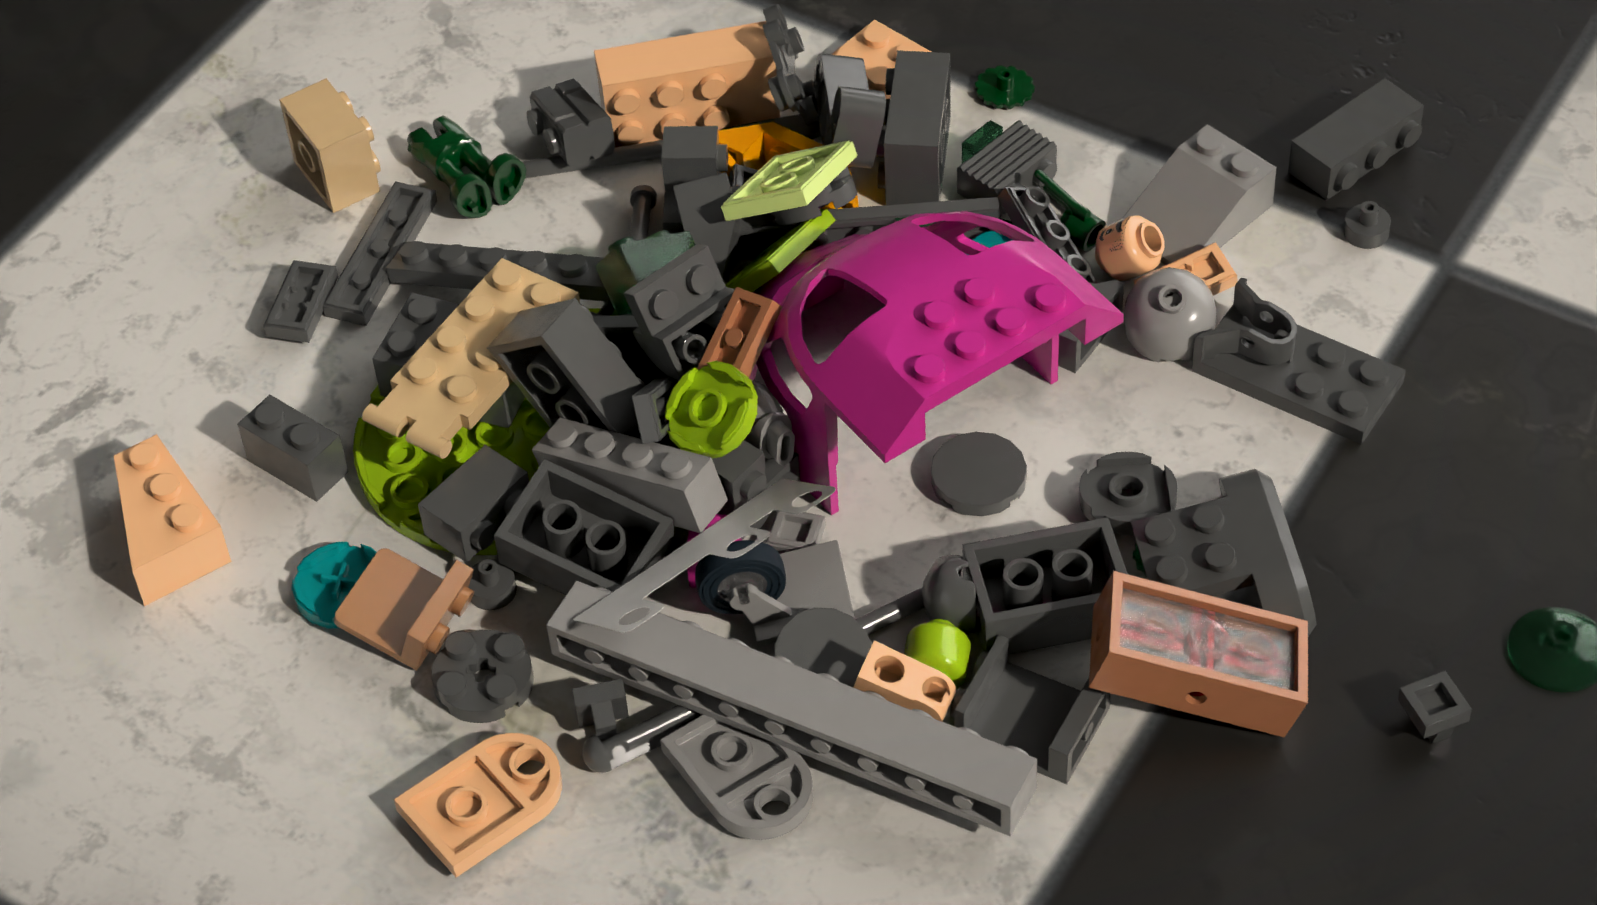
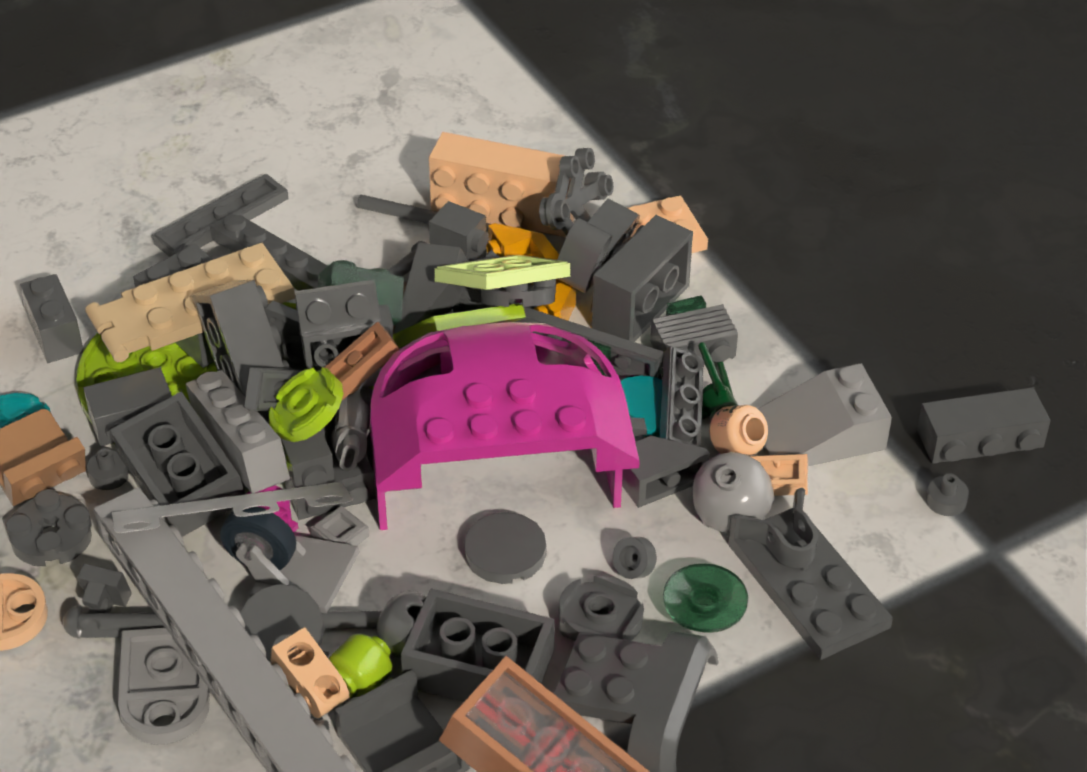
camera: 25 degrees right, 5 degrees down
dark grey plate [263,260,338,343] -> none
tan brick [279,78,381,213] -> none
dark green piece [407,115,526,218] -> none
dark grey brick [527,78,615,167] -> none
dark green piece [975,65,1035,109] -> none
none -> dark grey tile [613,537,657,579]
none -> clear green dish [663,563,748,633]

